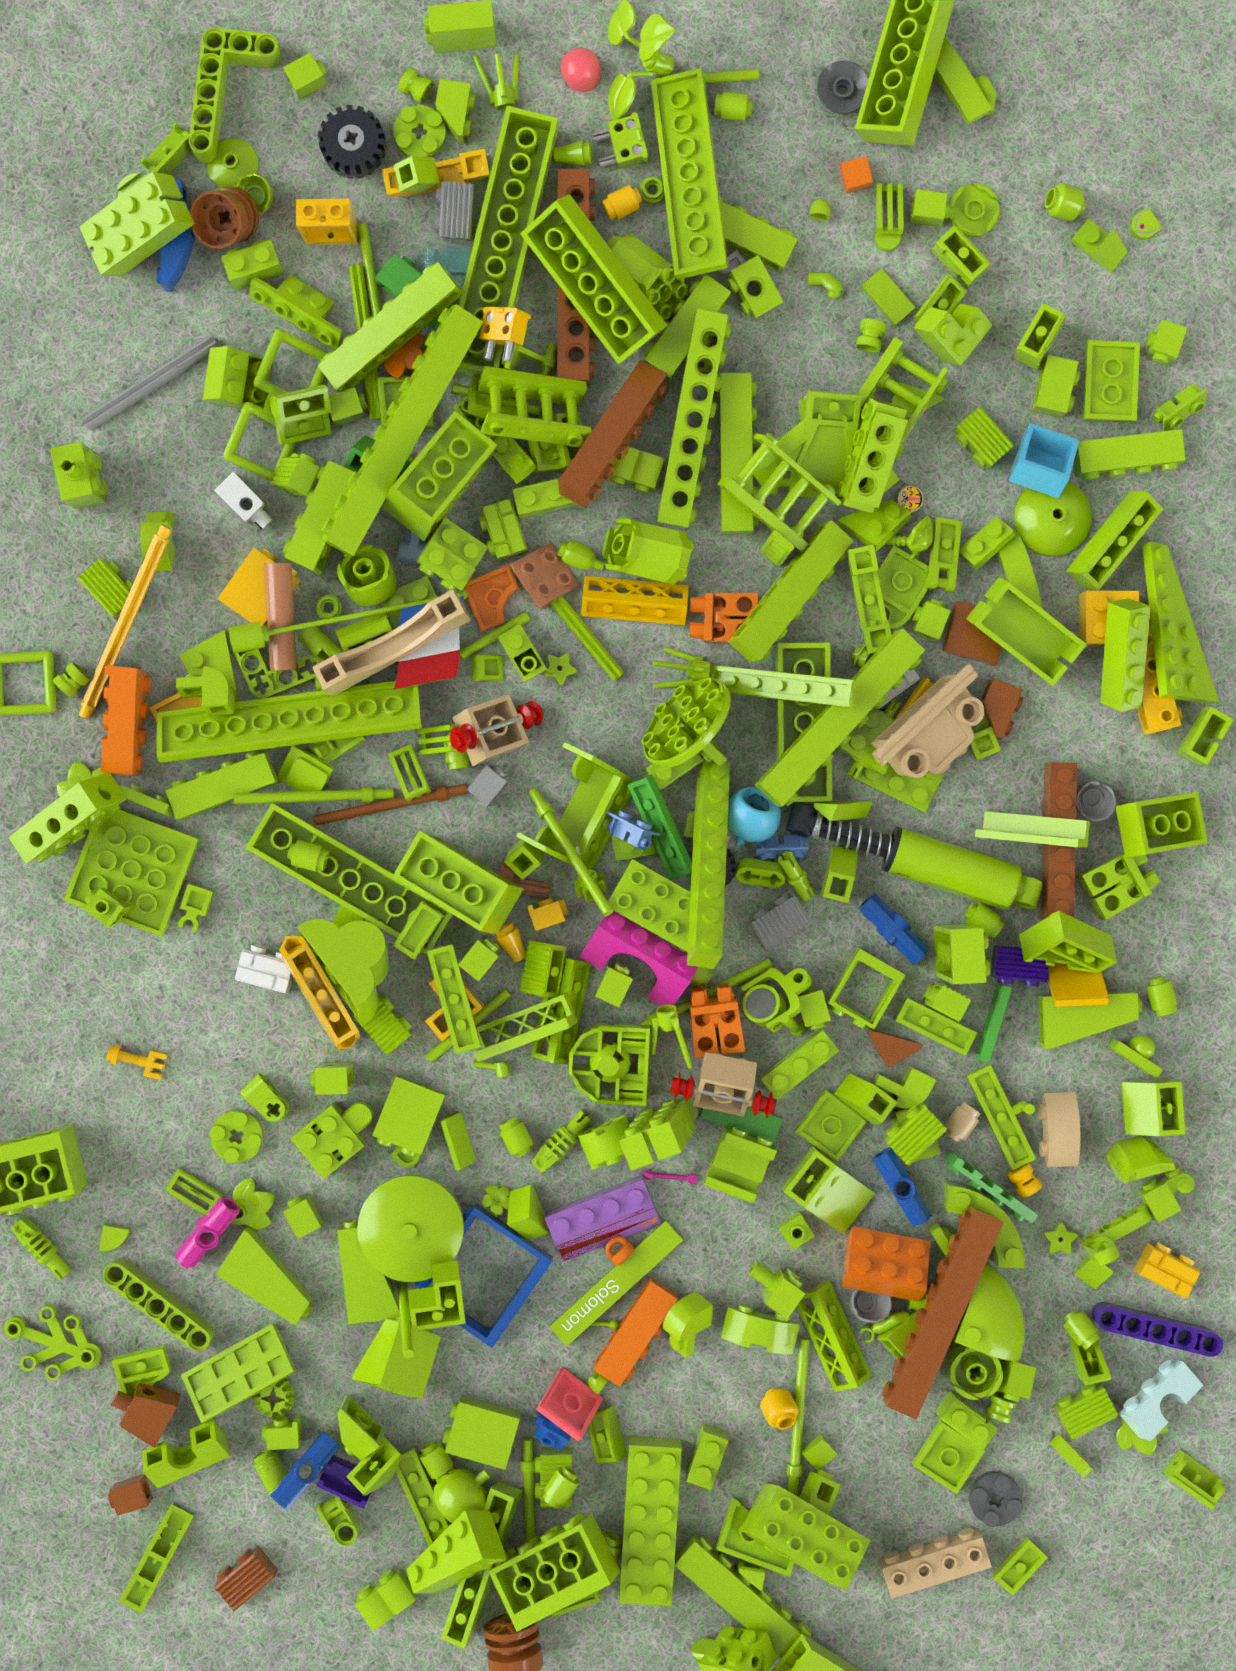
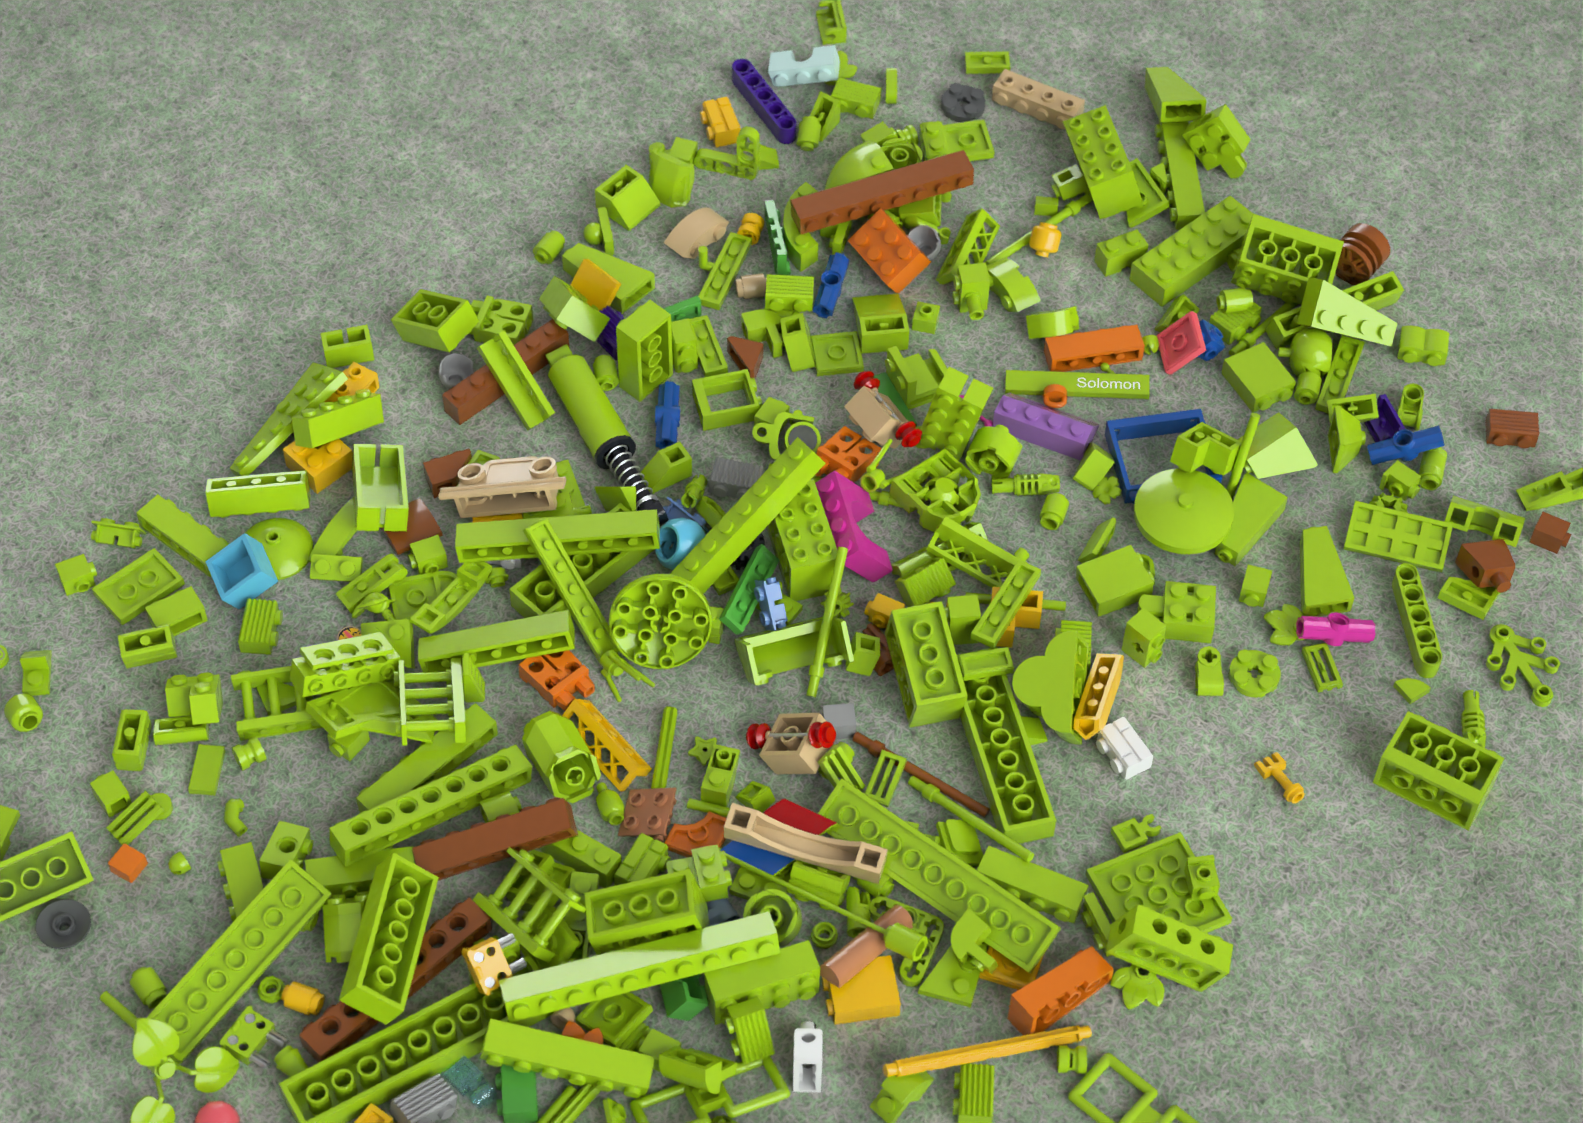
camera: 135 degrees left, 35 degrees down
lime brick [287,840,329,872] -> none
lime brick [595,962,633,1008] -> none
lime brick [759,1028,839,1100] -> none
lime tile [948,183,1000,237] -> none
lime plate [1043,1221,1078,1254] -> none

